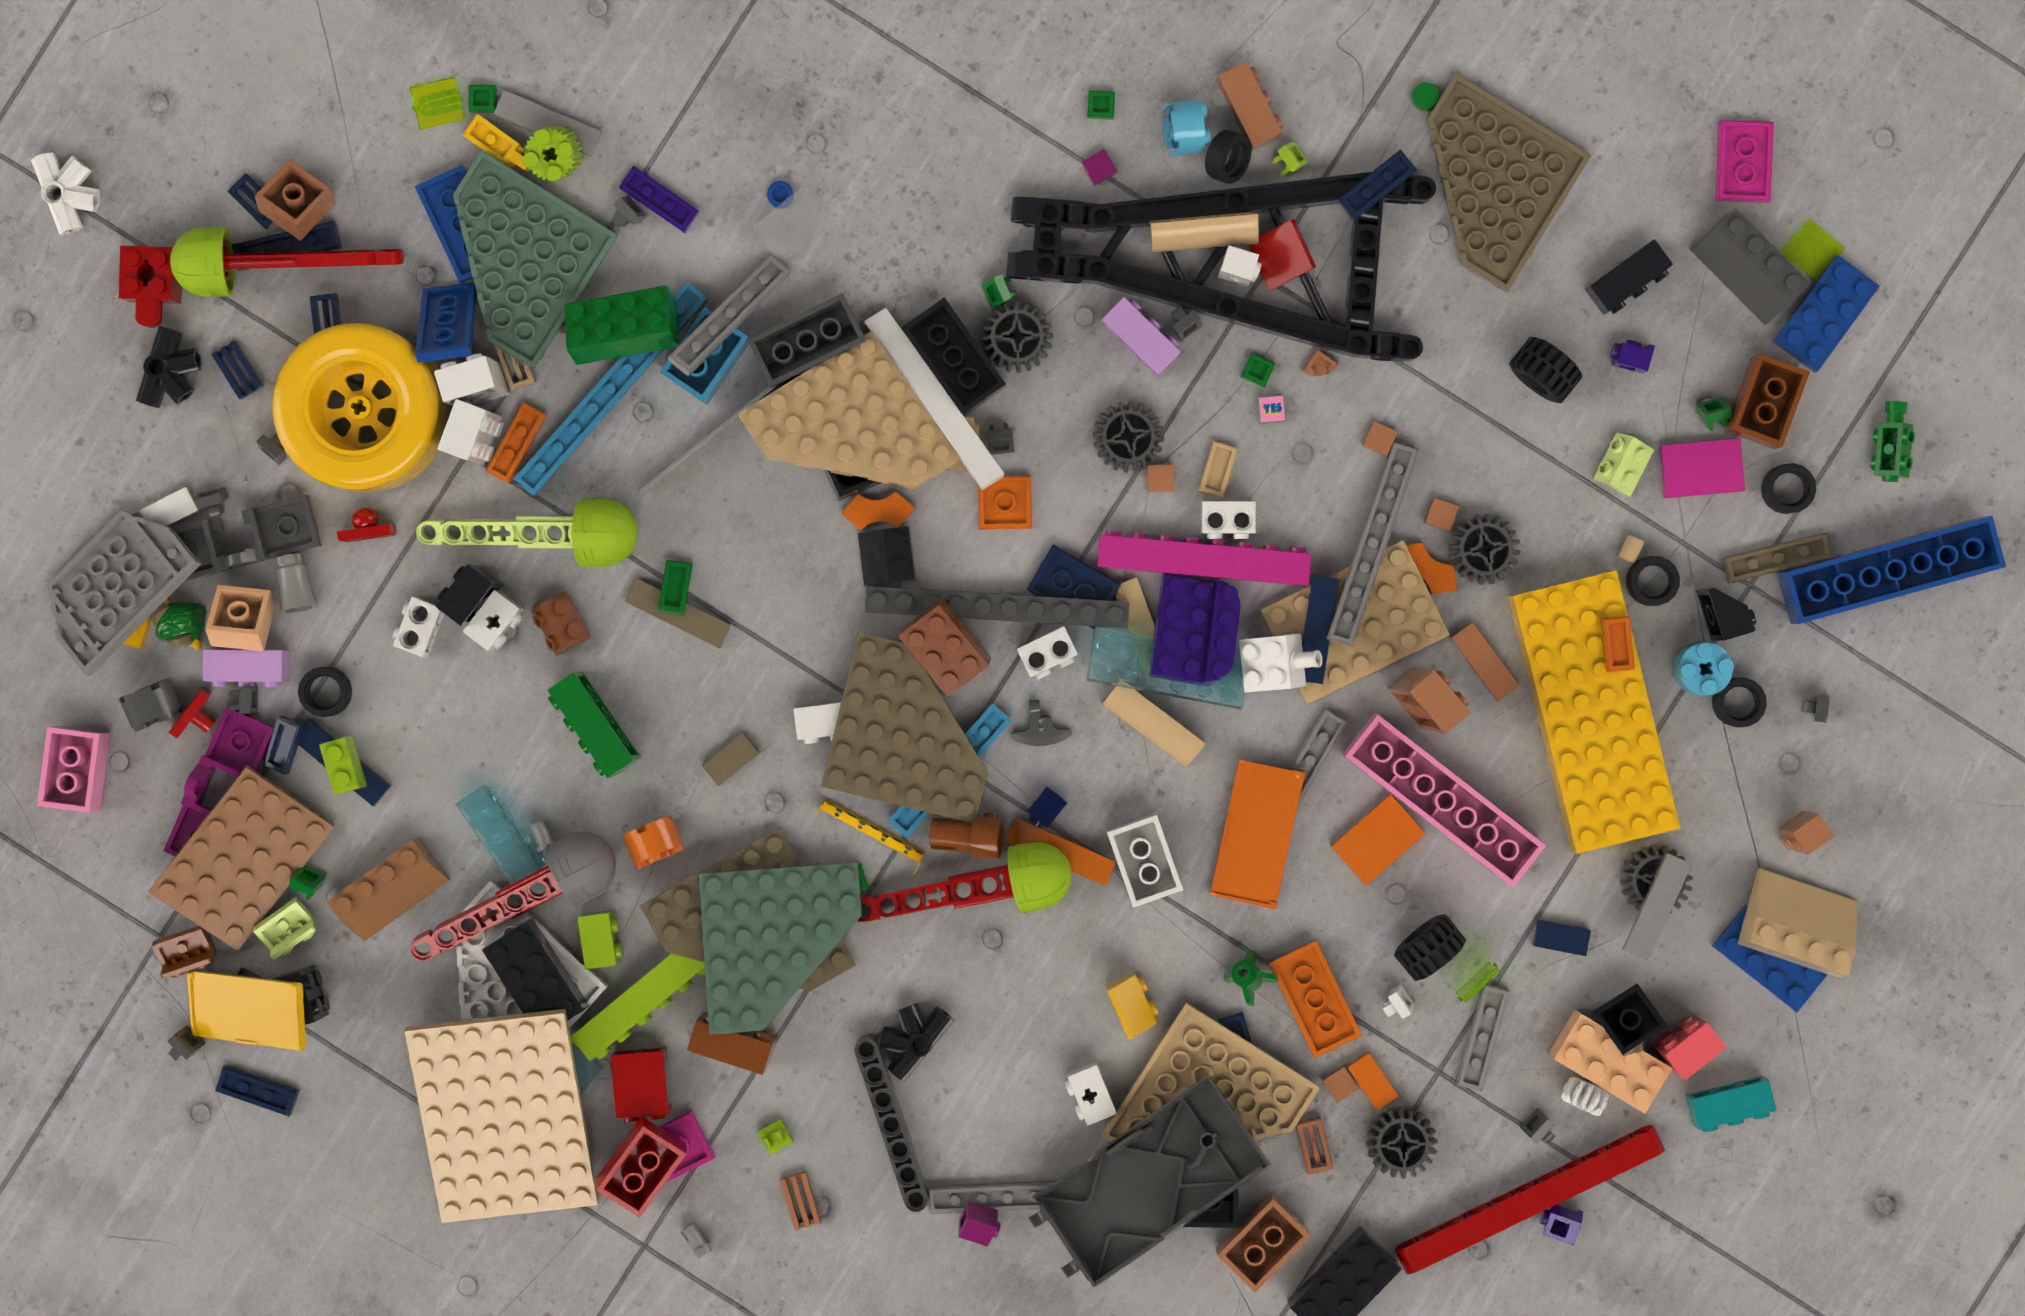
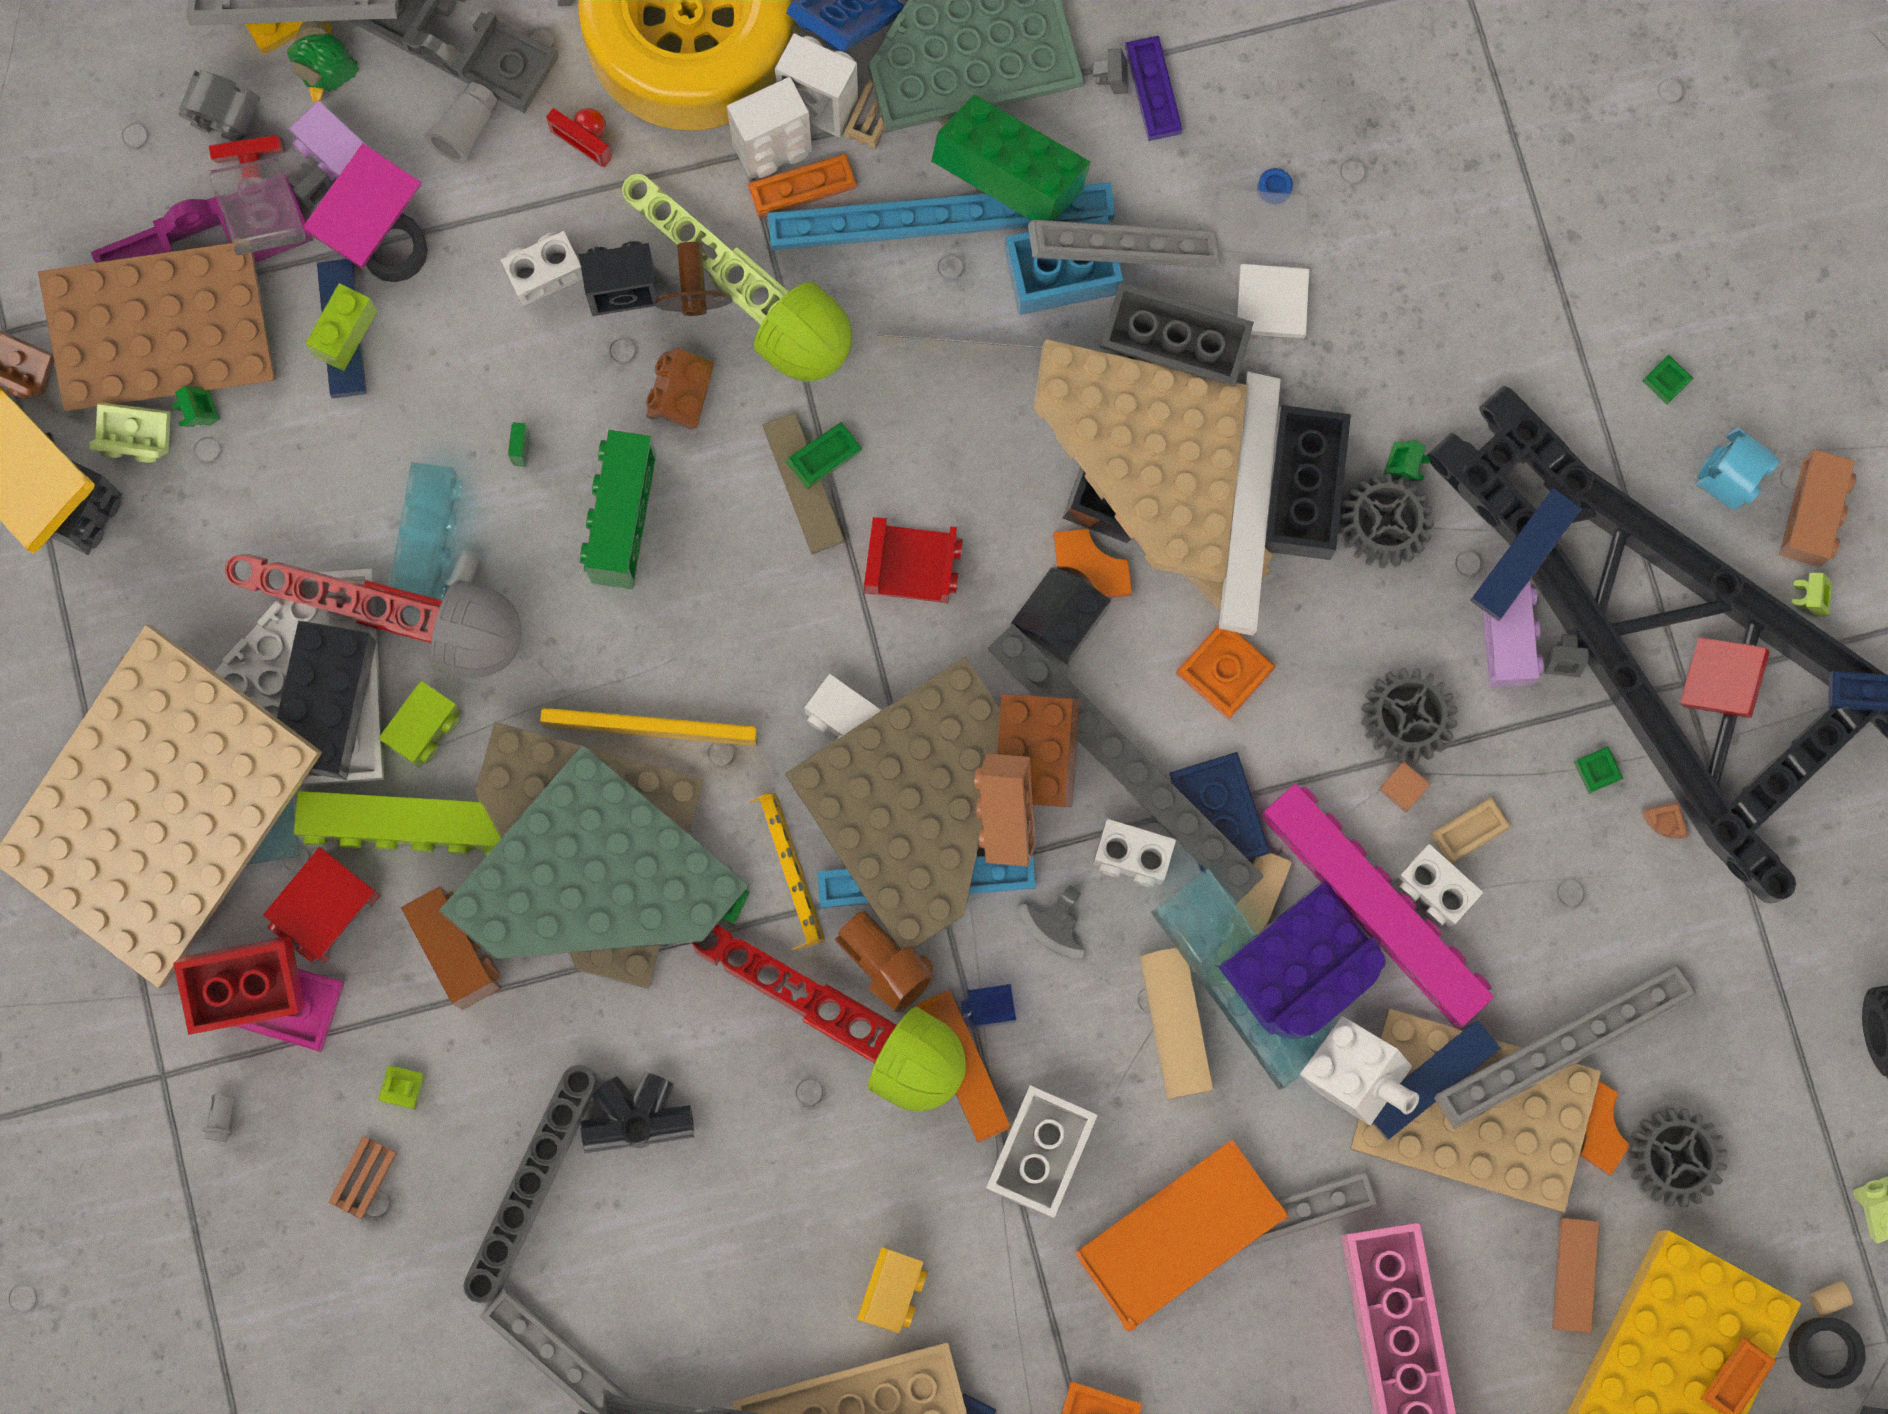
camera: 30 degrees right, 10 degrees down
bright pink brick [37,726,110,813] -> none
light nougat brick [205,585,275,651] -> none
dark blue tile [263,716,304,775] -> none
medium nougat slope [327,837,450,941] -> none
white brick [463,590,524,651] -> none
orange brick [622,815,685,870] -> none
dark tan tile [702,732,760,786] -> none
magenta brick [958,1201,1001,1247] -> none
dark grey tile [986,423,1015,455] -> none
white brick [1065,1061,1117,1126] -> none
magenta tile [1081,149,1118,186] -> none
tan brick [1149,211,1259,253] -> none
black tyre [1205,130,1252,184] -> none
white brick [1217,245,1262,287] -> none
green brick [1224,952,1278,1006] -> none
tile [1257,395,1286,424] -> none
orange tile [1331,794,1425,886] -> none
nougat tile [1362,421,1398,456] -> none
nougat brick [1387,668,1471,734] -> none
nougat tile [1424,498,1459,532] -> none
none -> clear tile [209,157,306,255]
none -> dark pink tile [302,143,422,269]
none -> green tile [508,422,530,467]
none -> yellow tile [540,708,758,746]
none -> reddish brown piece [655,242,732,316]
none -> red panel [864,517,963,603]
none -> nougat brick [974,754,1036,867]
none -> white tile [1236,264,1309,339]
none -> dark blue tile [1470,488,1582,621]

